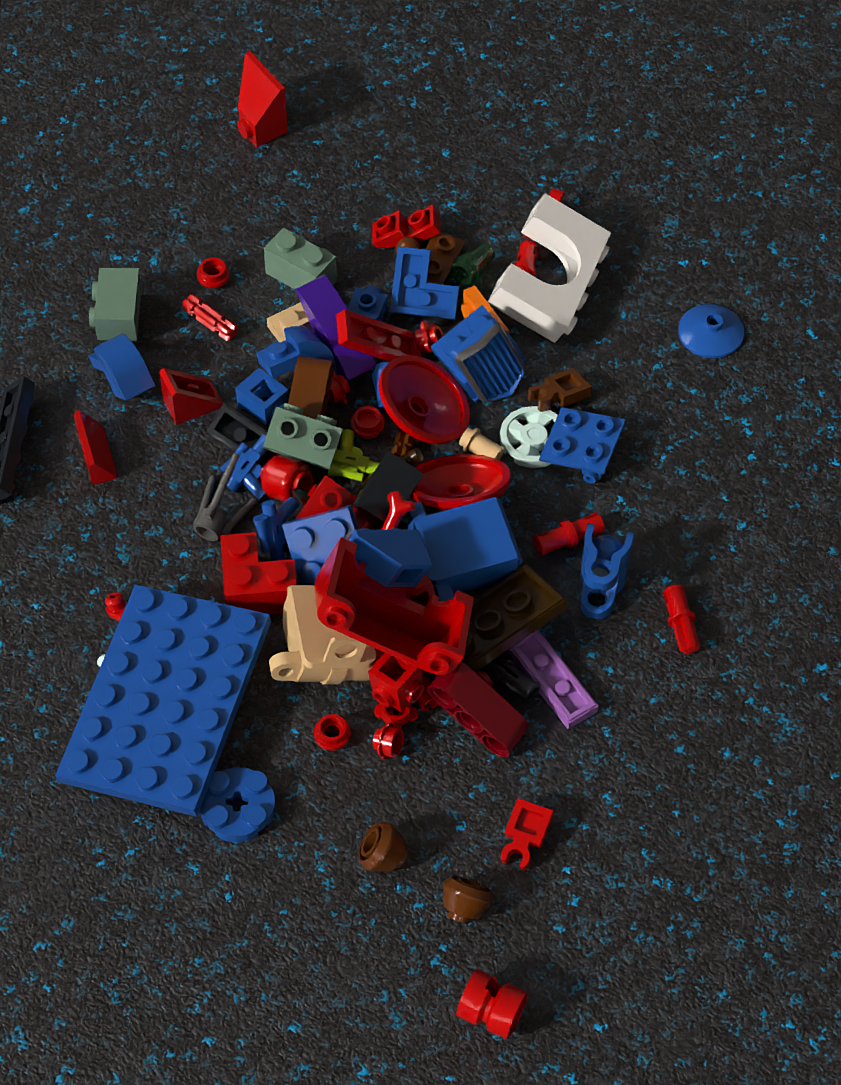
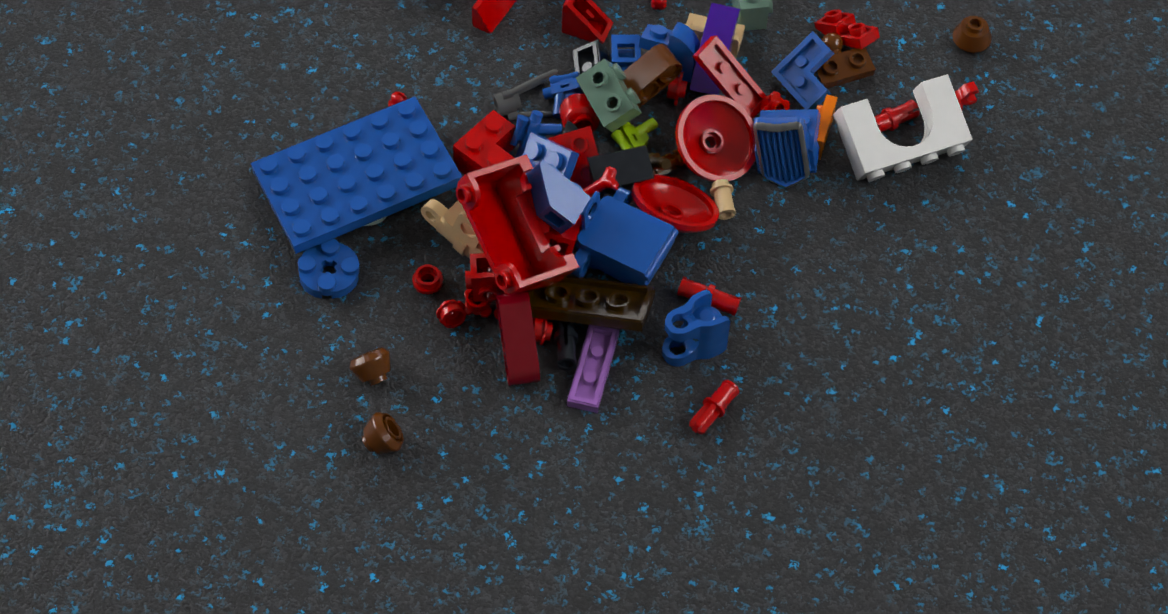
camera: 45 degrees right, 0 degrees up
blue brick [347,286,387,322] -> none
red plate [351,406,385,439] -> none
clear green cone [451,243,495,286] -> none
red wheel [456,968,529,1040] -> none
light aqua piece [499,406,558,468] -> none
red plate [501,798,554,872] -> none
reddish brown plate [528,368,592,412] -> none
blue hinge [539,407,626,484] -> none
blue dish [678,304,744,358] -> none
none -> reddish brown cone [953,16,992,53]

